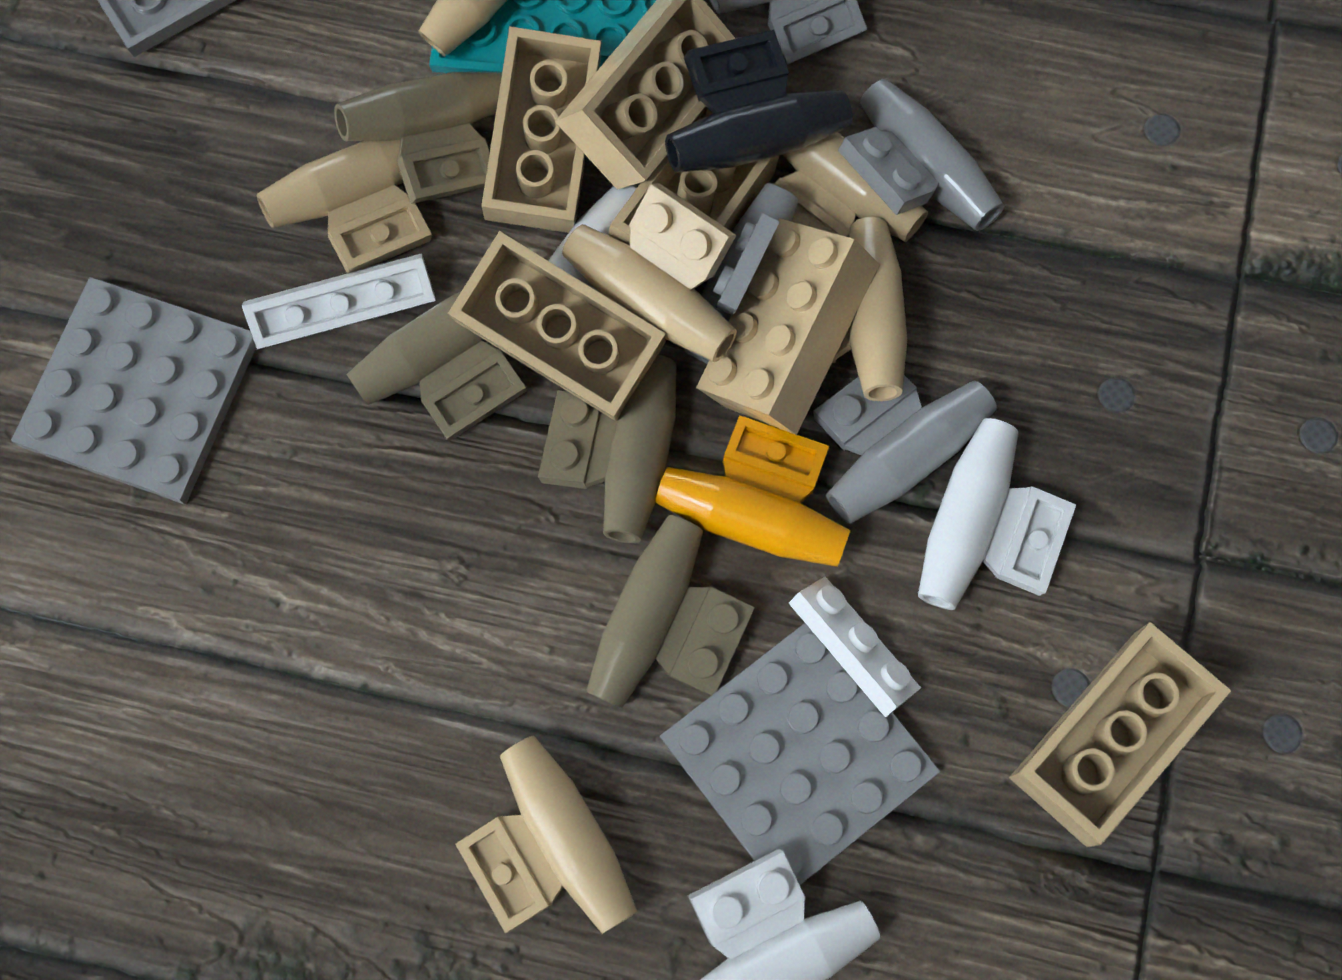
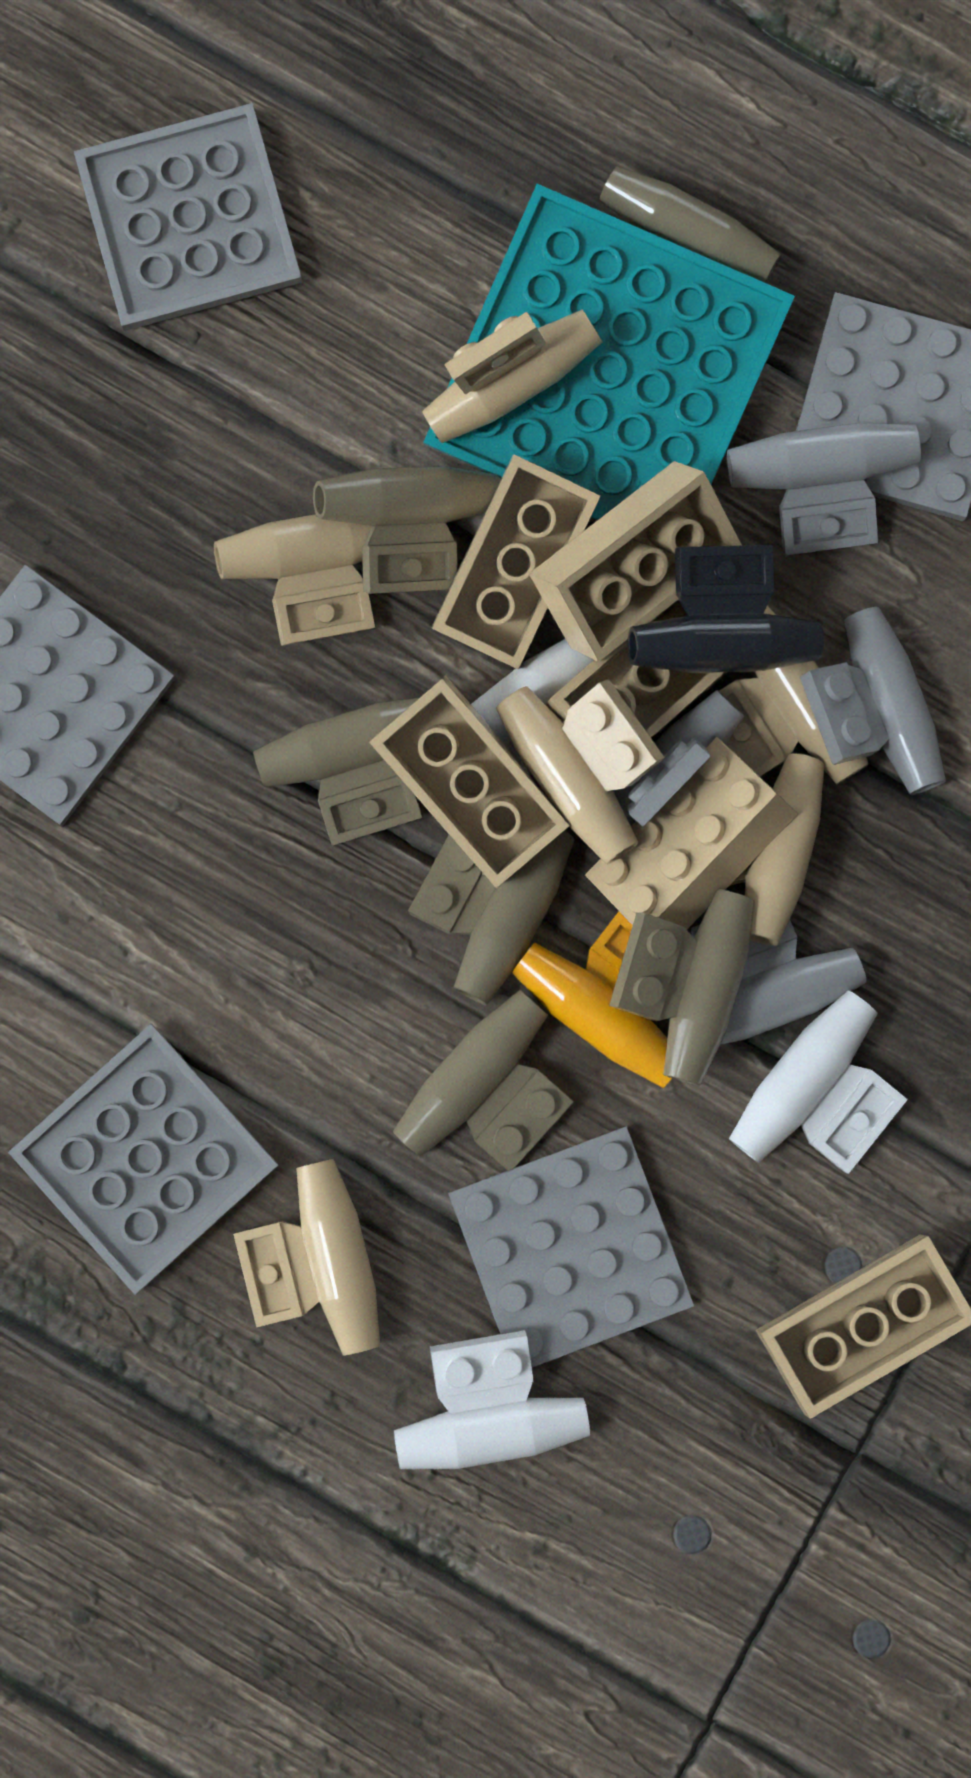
camera: 10 degrees right, 10 degrees up
white plate [242,253,435,349] -> none
white plate [789,576,921,717] -> none
none -> light grey plate [8,1024,279,1295]
none -> dark tan plate [609,889,754,1086]

